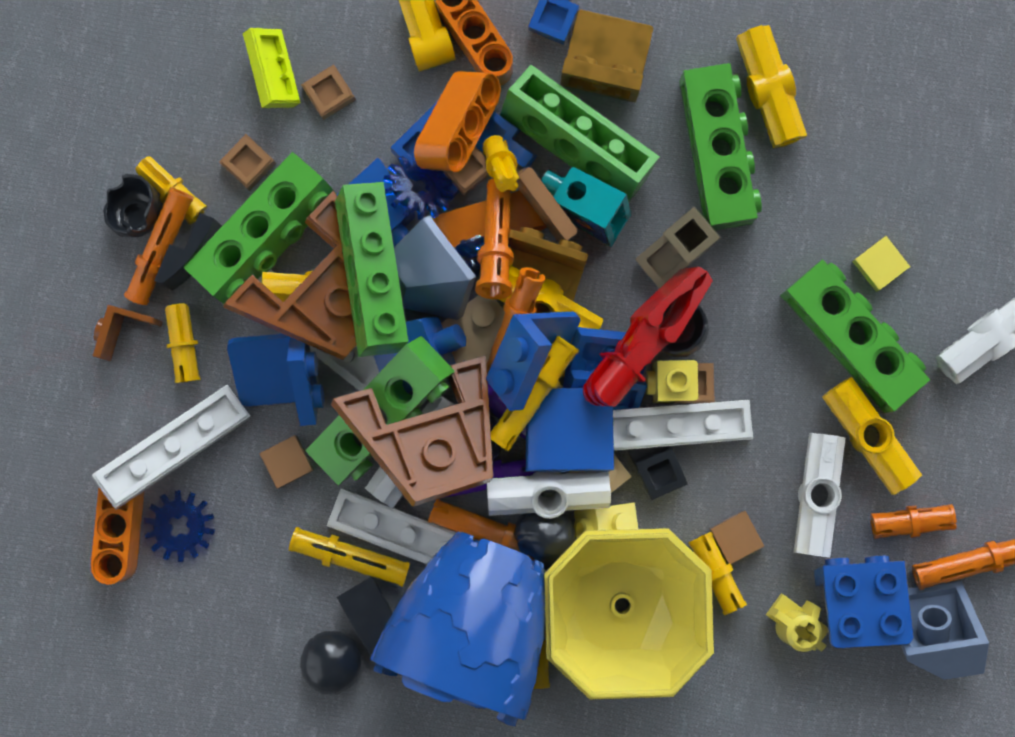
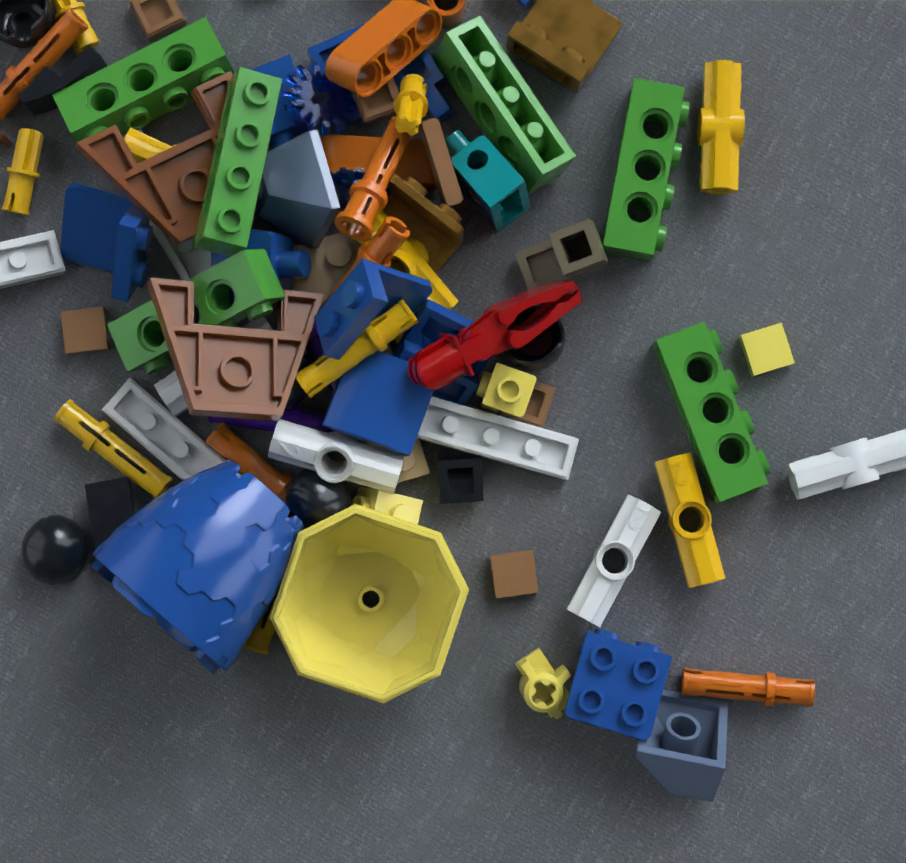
camera: 15 degrees right, 0 degrees up
yellow pin [688,532,747,616] -> none
orange pin [870,504,957,539] -> none

